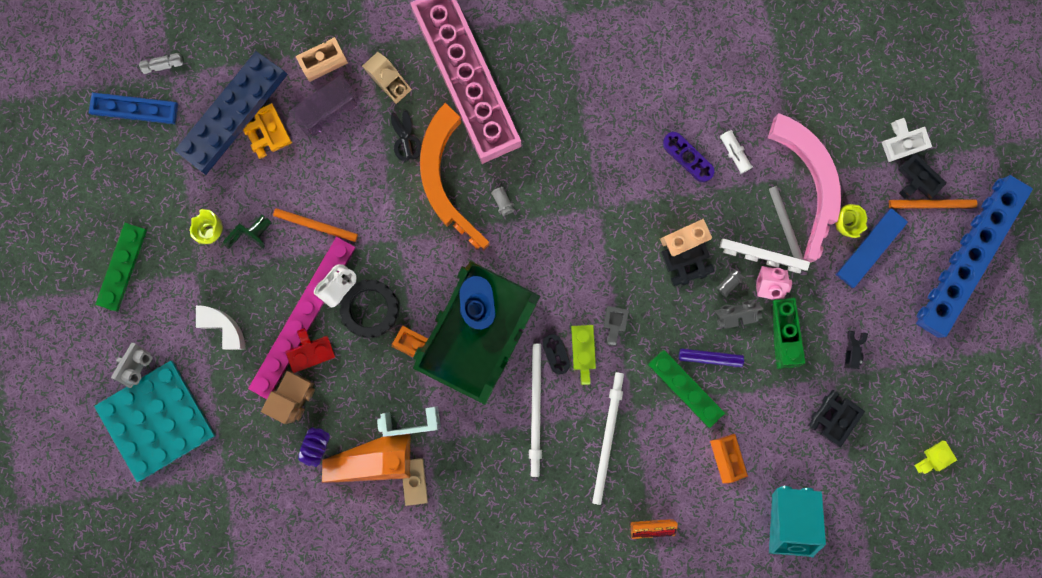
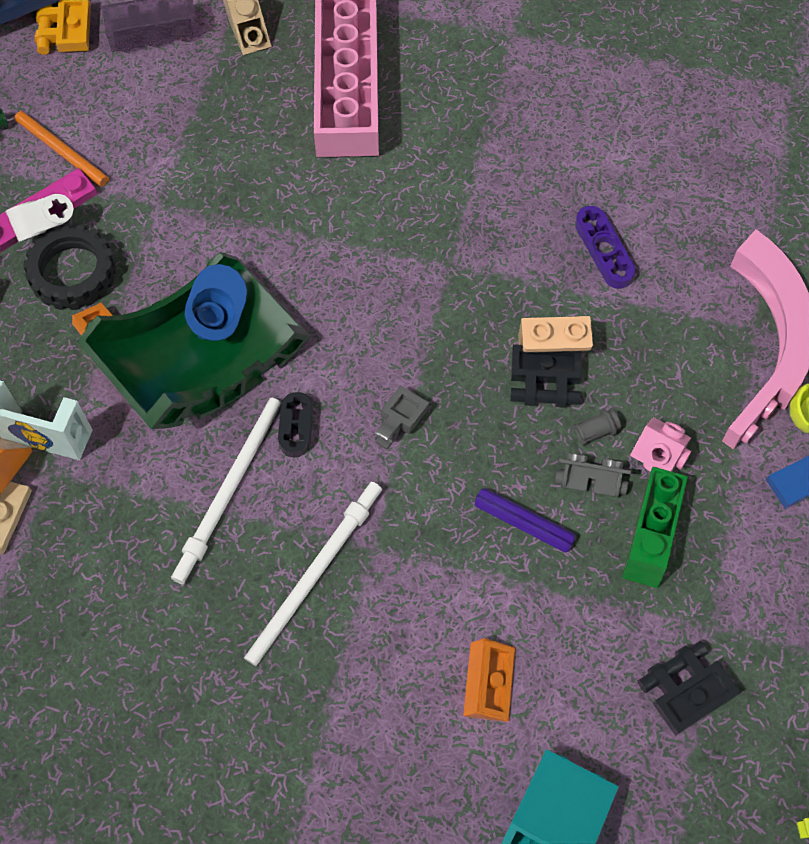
camera: 25 degrees right, 20 degrees down
black piece [391,111,422,162] -> none
orange arch [420,103,490,251] -> none
light grey pin [491,187,514,216] -> none
lime plate [571,325,596,385] -> none
slope [630,519,678,539] -> none
green plate [647,349,725,428] -> none
white plate [719,239,810,274] -> none
white pin [720,130,753,174] -> none
light grey bar [769,186,804,260] -> none
black plate [844,331,868,369] -> none

